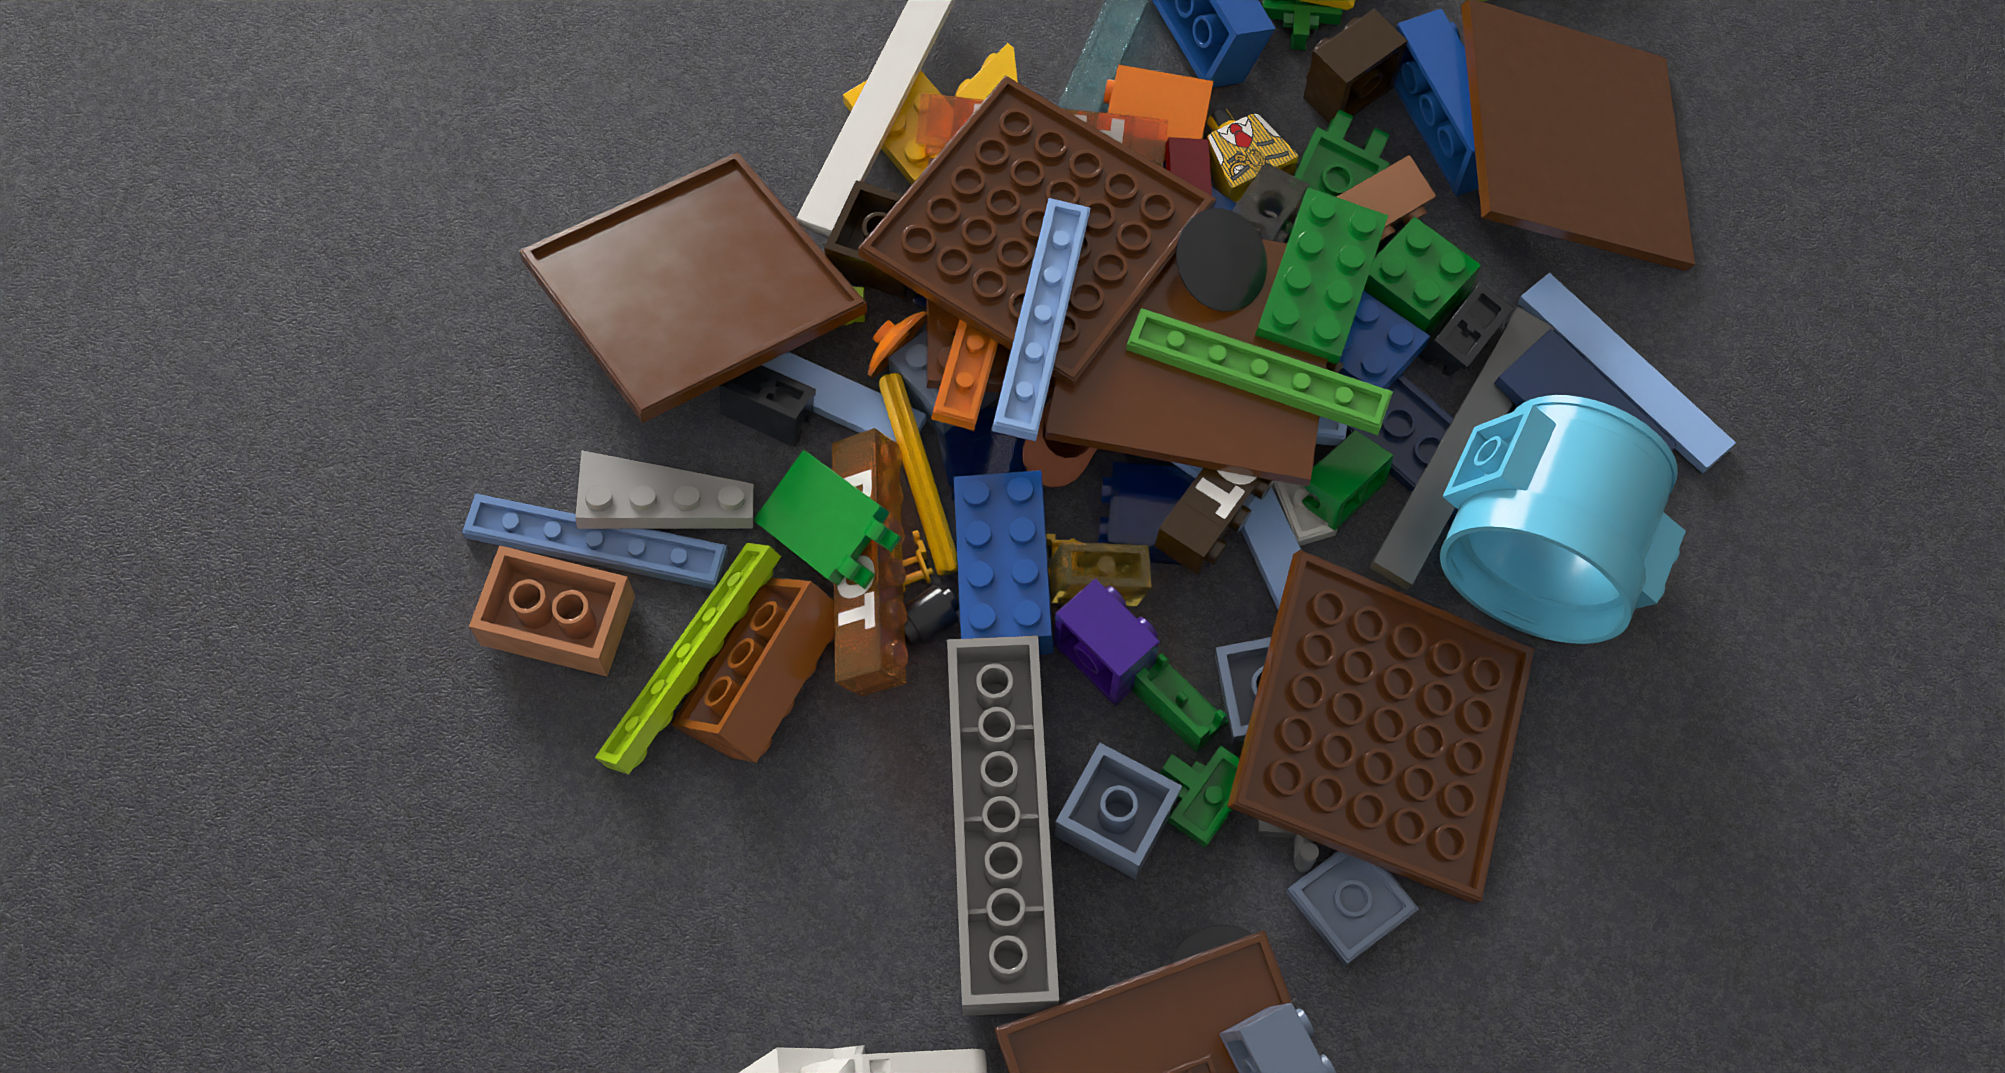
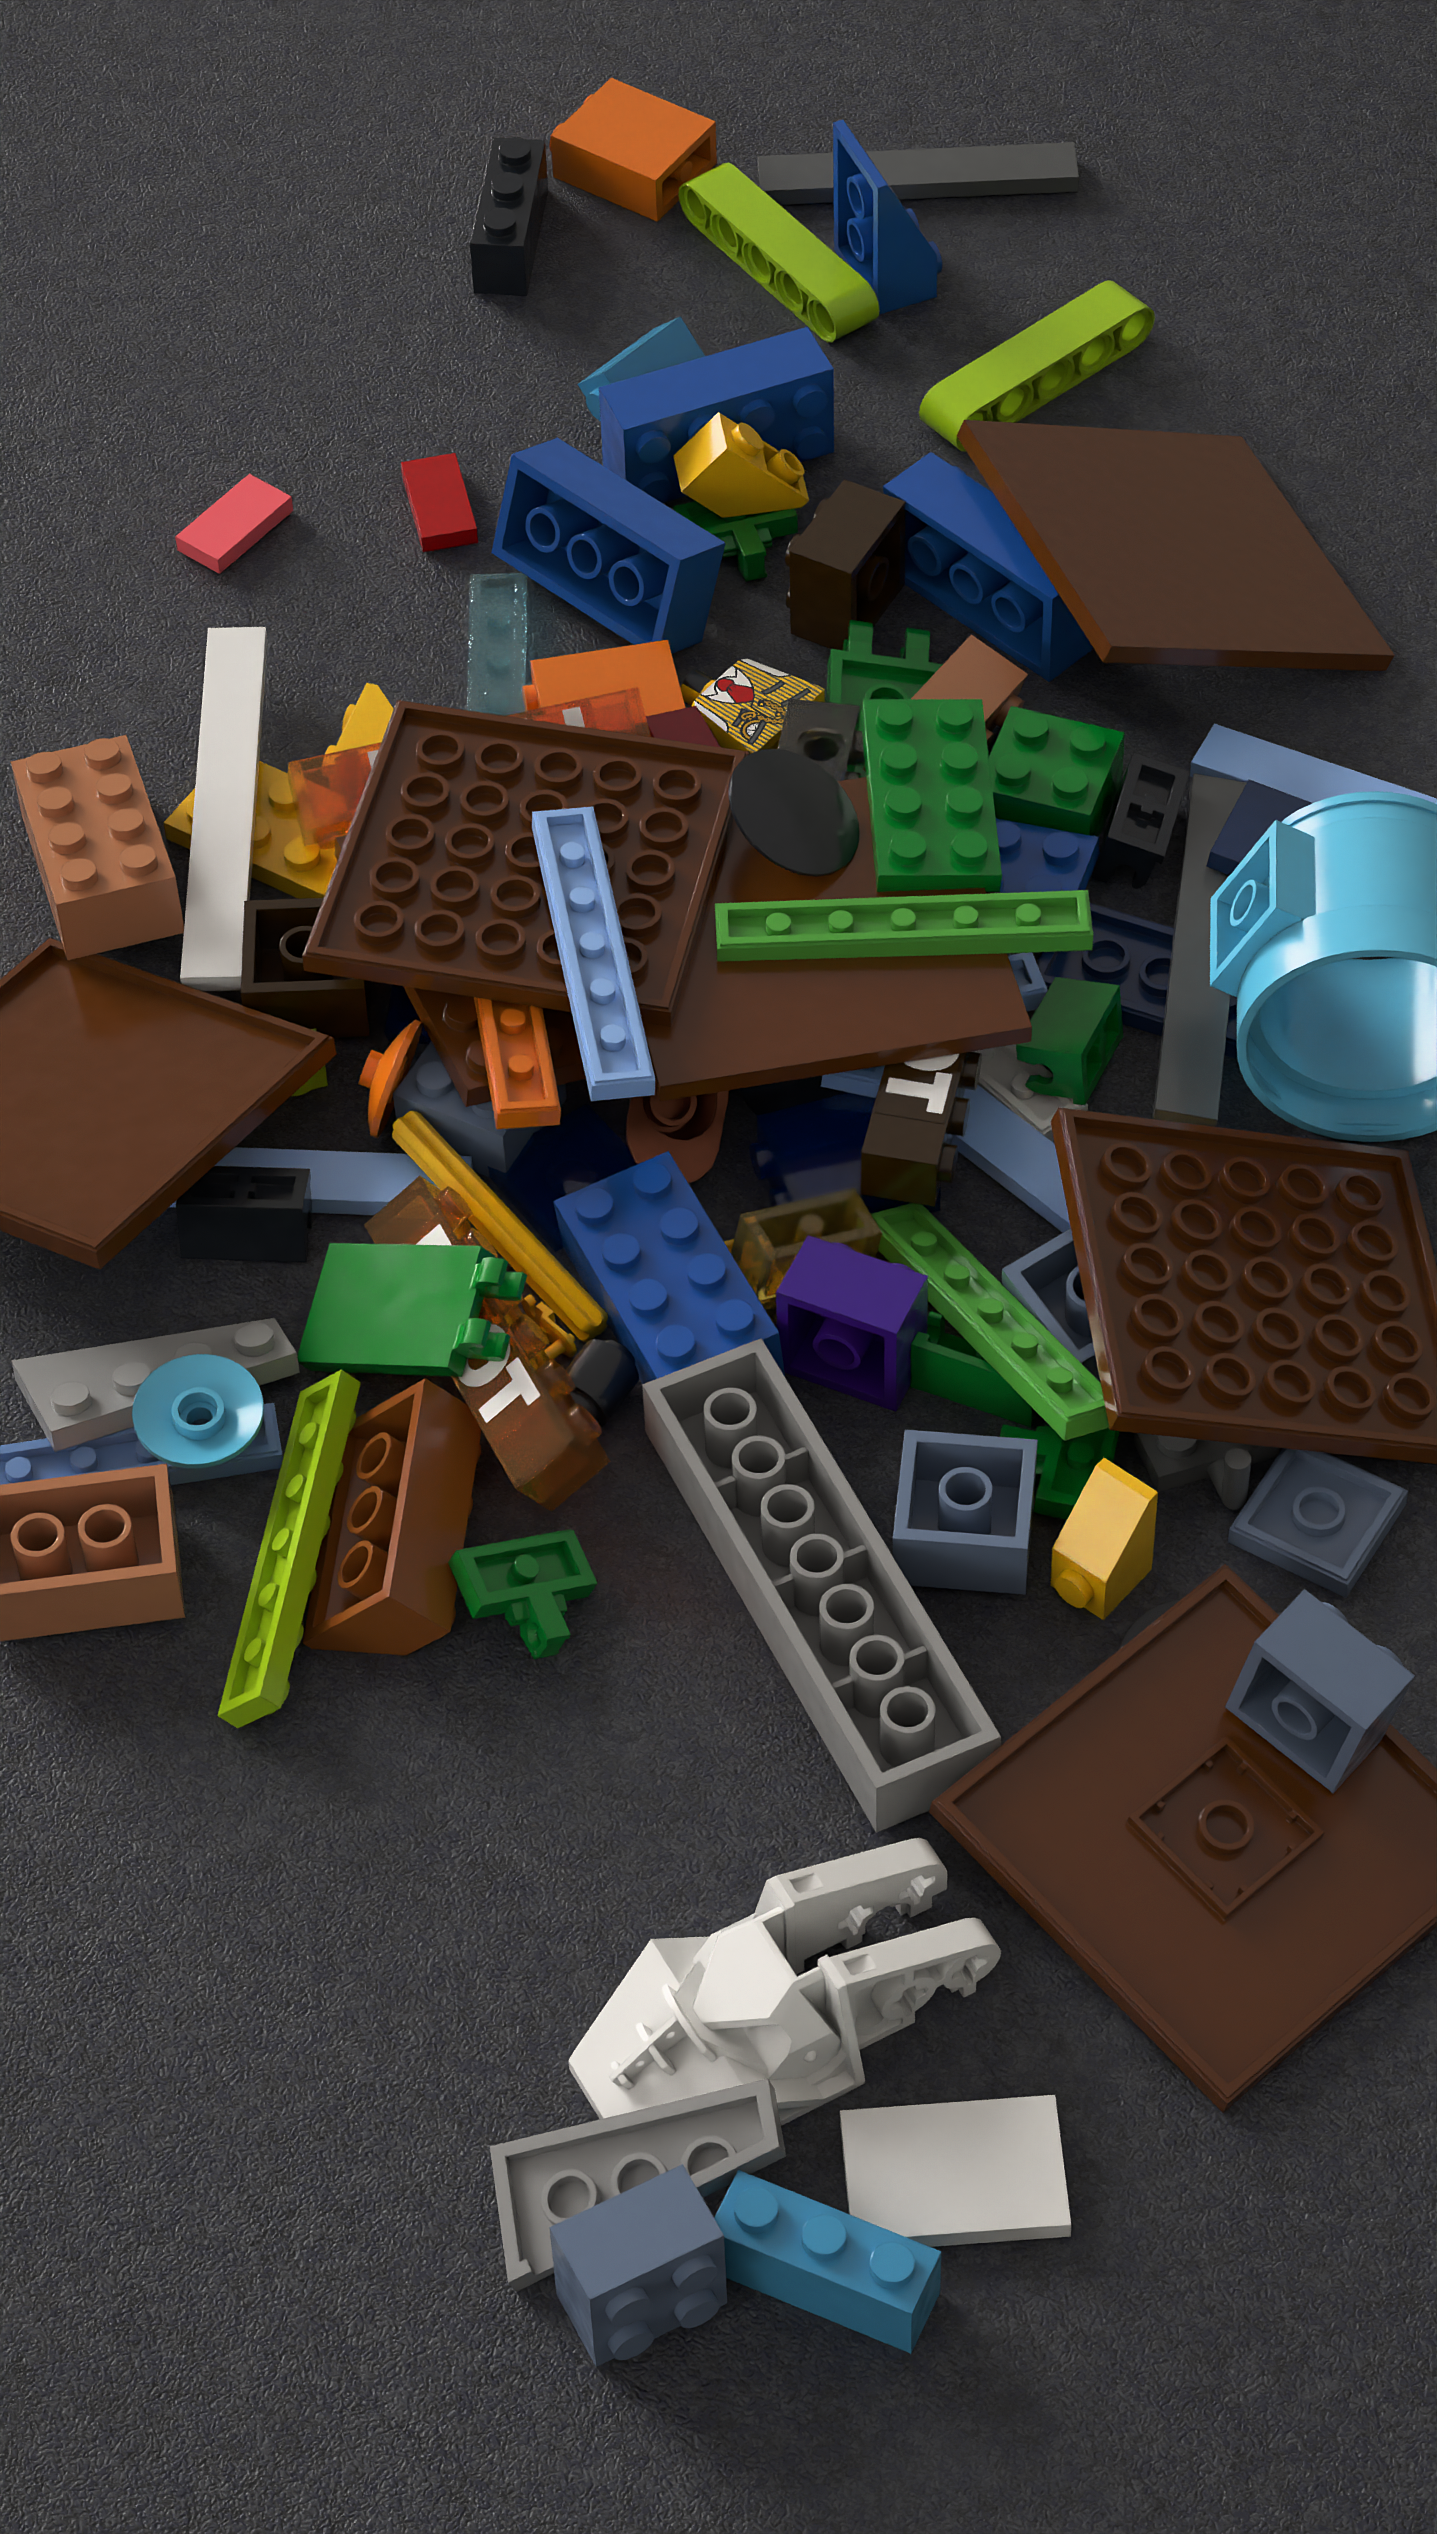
camera: 20 degrees left, 15 degrees down
none -> nougat brick [11,735,184,961]
none -> medium azure dish [132,1354,264,1469]
none -> green hinge [448,1529,597,1659]
none -> bright green tile [863,1203,1109,1441]
none -> yellow slope [1051,1458,1158,1620]

